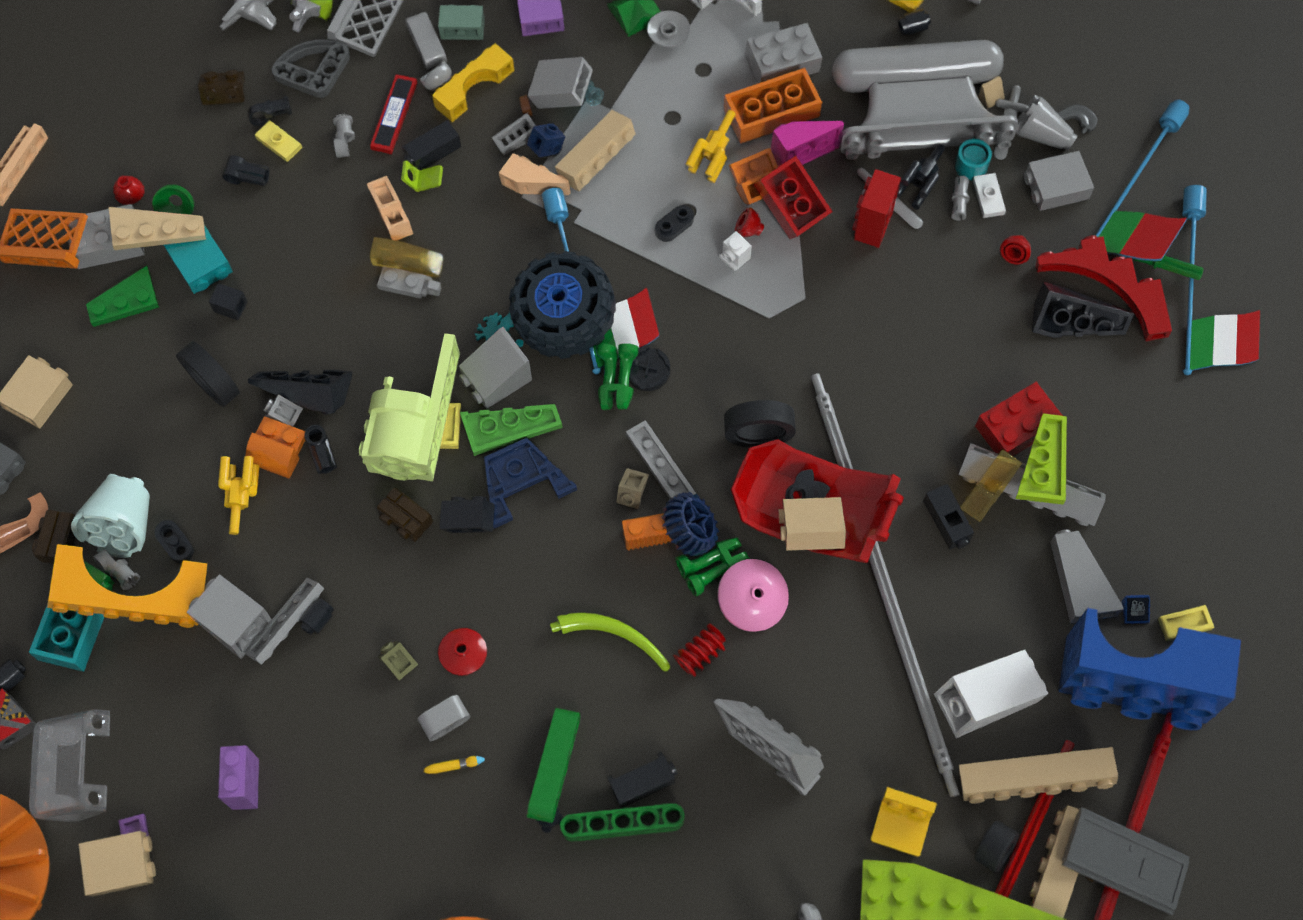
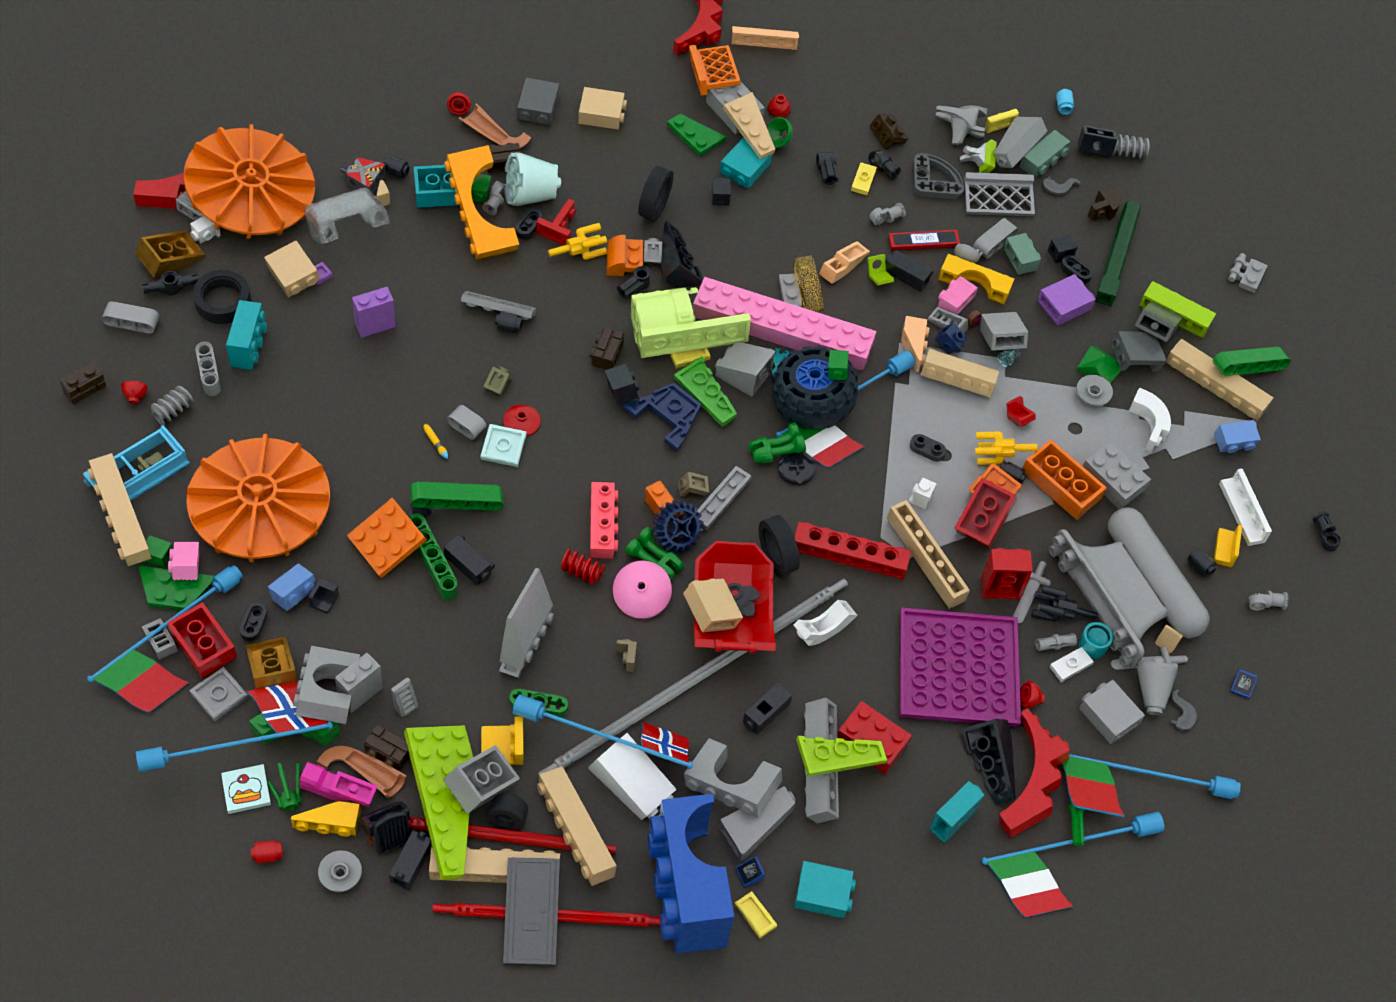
camera: 60 degrees right, 10 degrees down
light grey slope [187,574,272,659] -> none
lime animal [550,613,670,671] -> none
red brick [735,207,764,238] -> none
dark pink slope [770,121,844,166] -> none
clear yellow slope [960,449,1022,522] -> none
none -> orange plate [347,498,427,578]
none -> tan slope [377,180,390,207]
none -> light grey brick [443,745,520,814]
none -> light aqua tile [480,424,527,467]
none -> green beam [509,689,568,717]
none -> flag [513,694,693,769]
none -> red bracket [536,199,576,245]
none -> coral brick [590,482,618,559]
none -> dark tan bracket [616,639,637,672]
none -> light grey arch [684,738,782,817]
none -> bright pink brick [692,277,877,371]
none -> white arch [794,600,858,646]
none -> teal brick [794,861,856,918]
none -> red brick [795,522,911,580]
none -> green brick [828,350,849,380]
none -> tan brick [887,500,970,609]
none -> magenta plate [899,608,1021,727]
none -> teal brick [929,781,984,843]
none -> bright pink brick [938,276,978,315]
none -> black brick [1000,461,1027,484]
none -> red bracket [1006,396,1036,427]
none -> slope [1230,670,1258,699]

